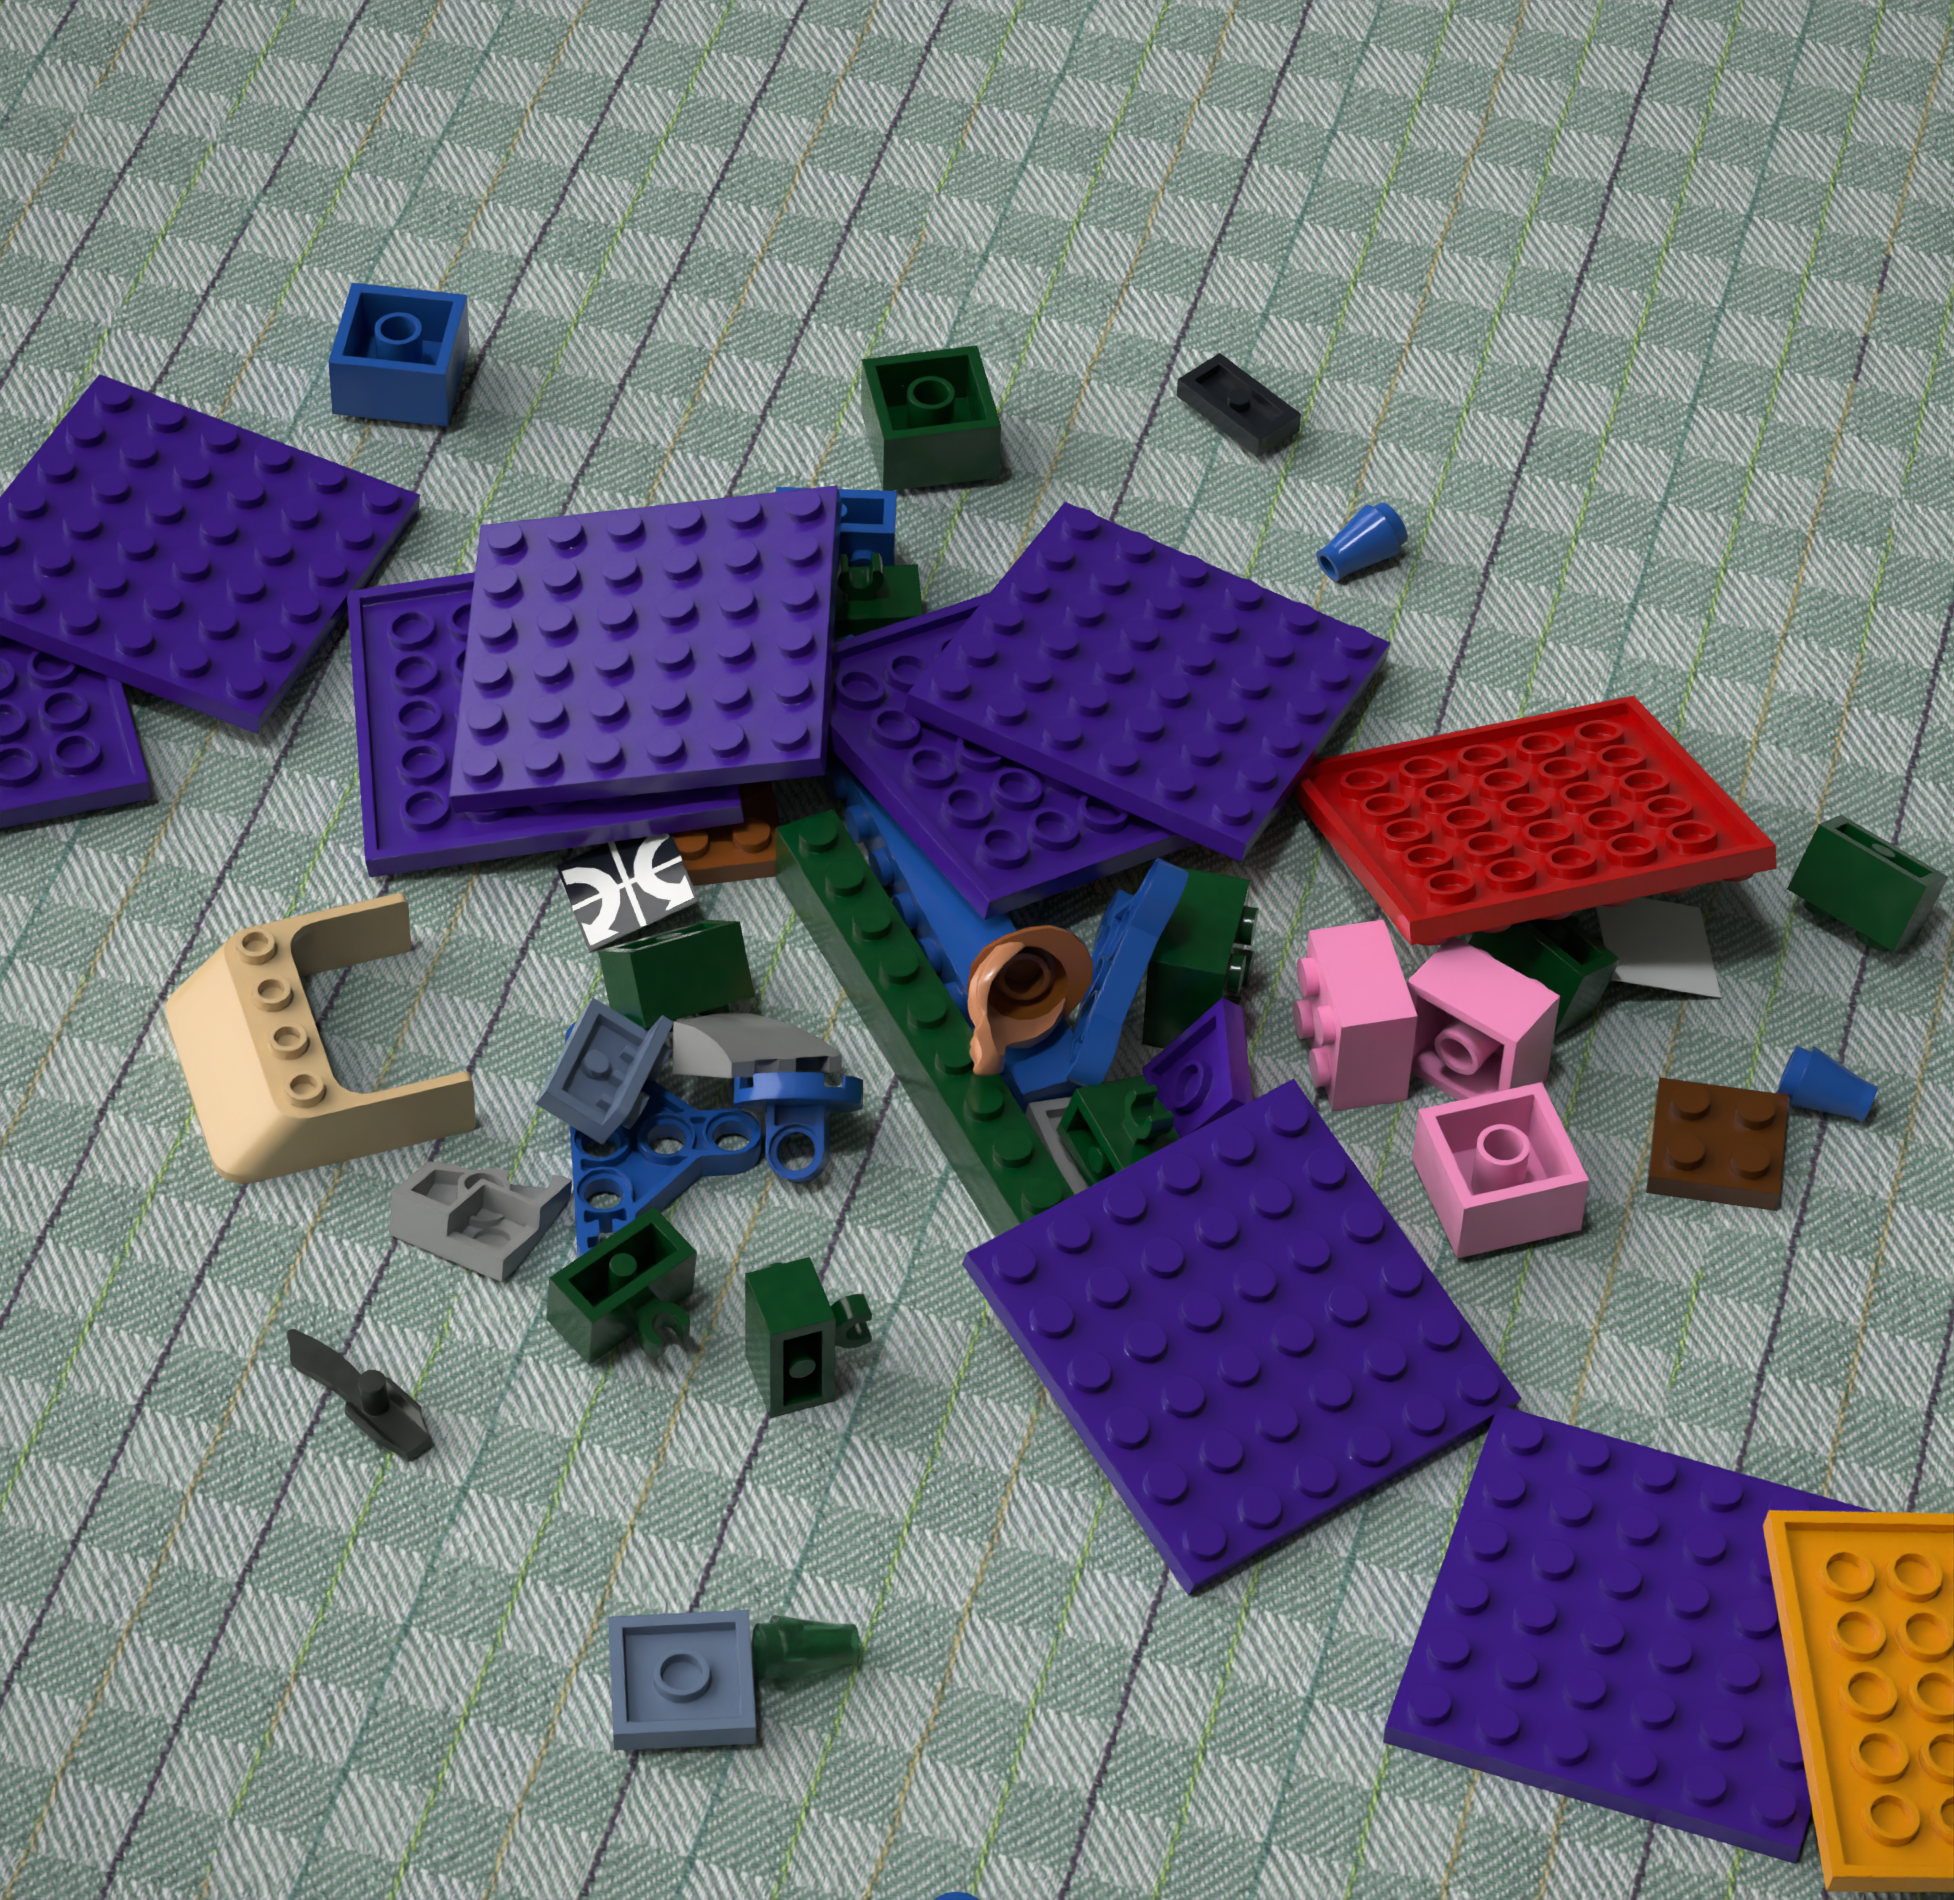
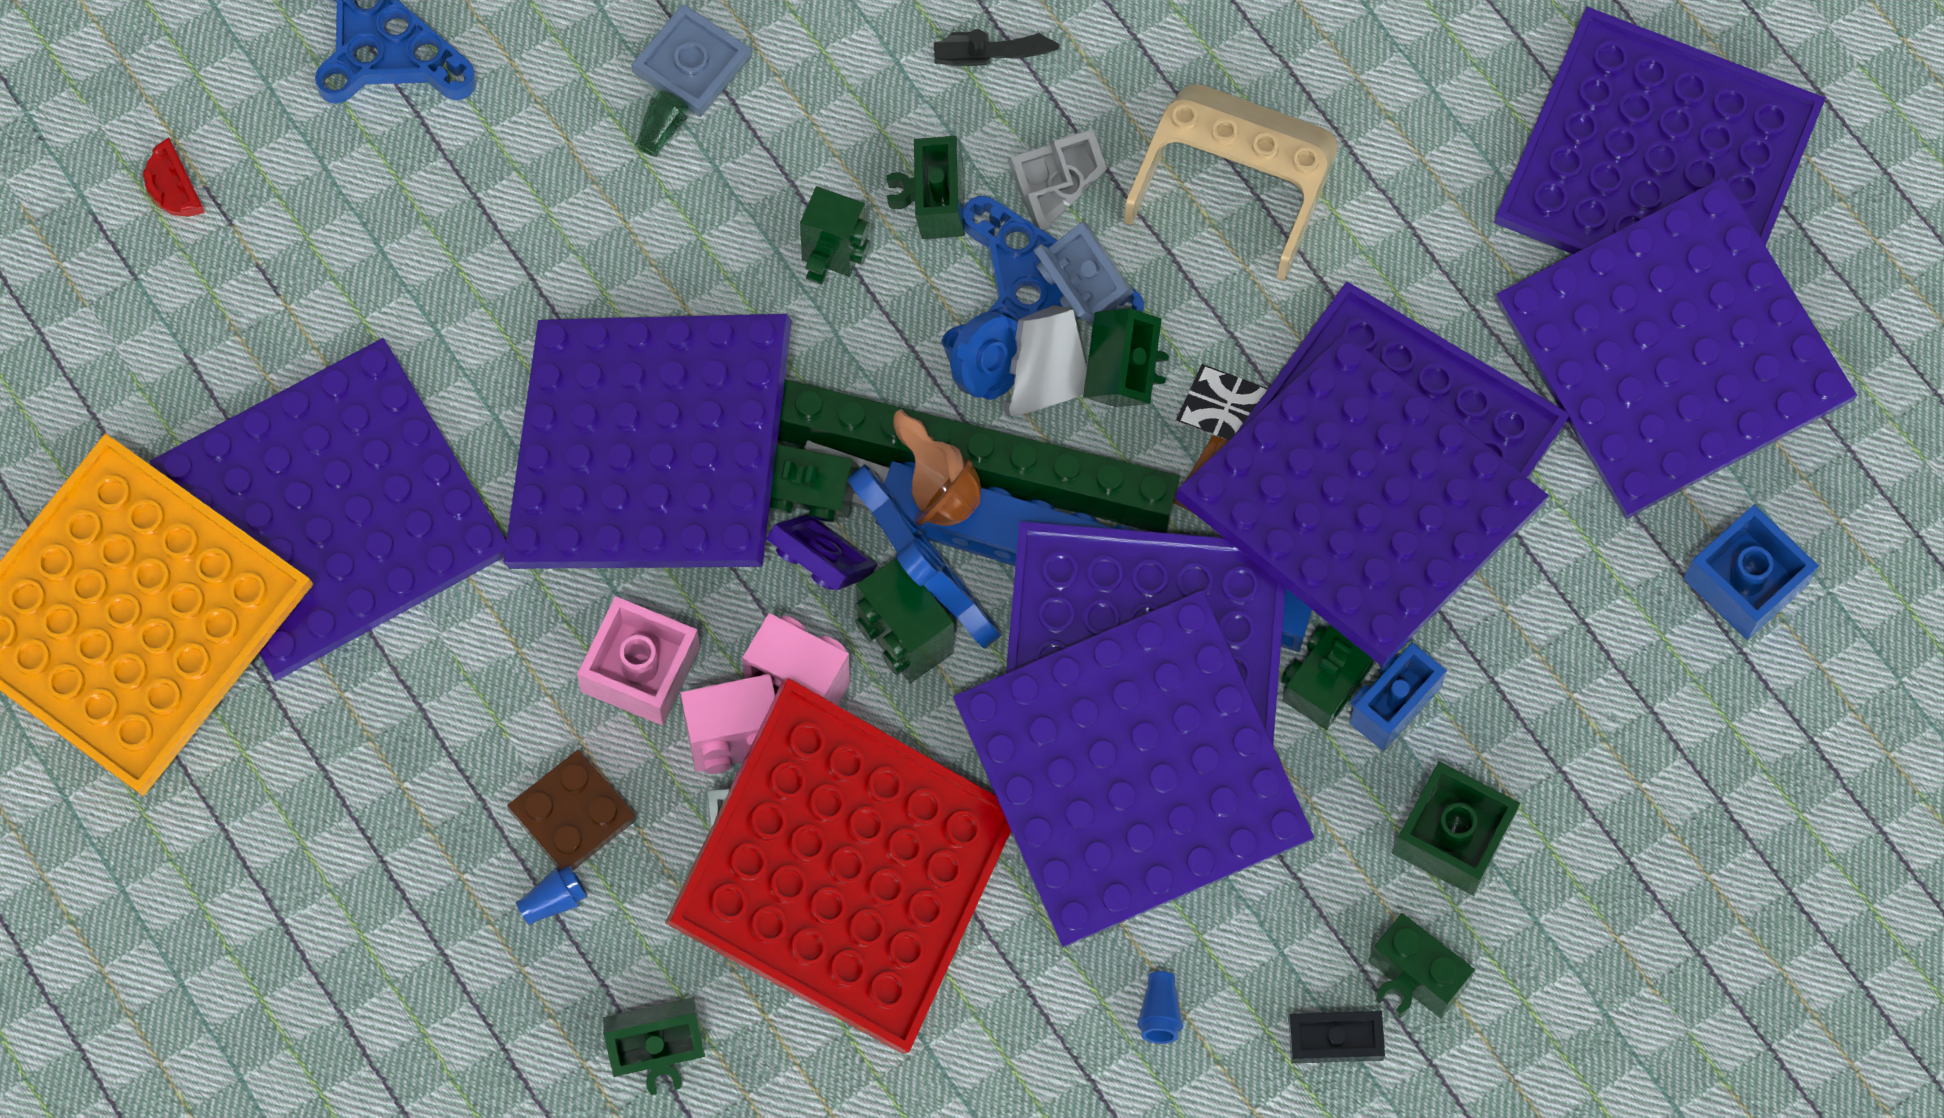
camera: 130 degrees right, 20 degrees up
none -> dark green brick [1368,913,1475,1019]

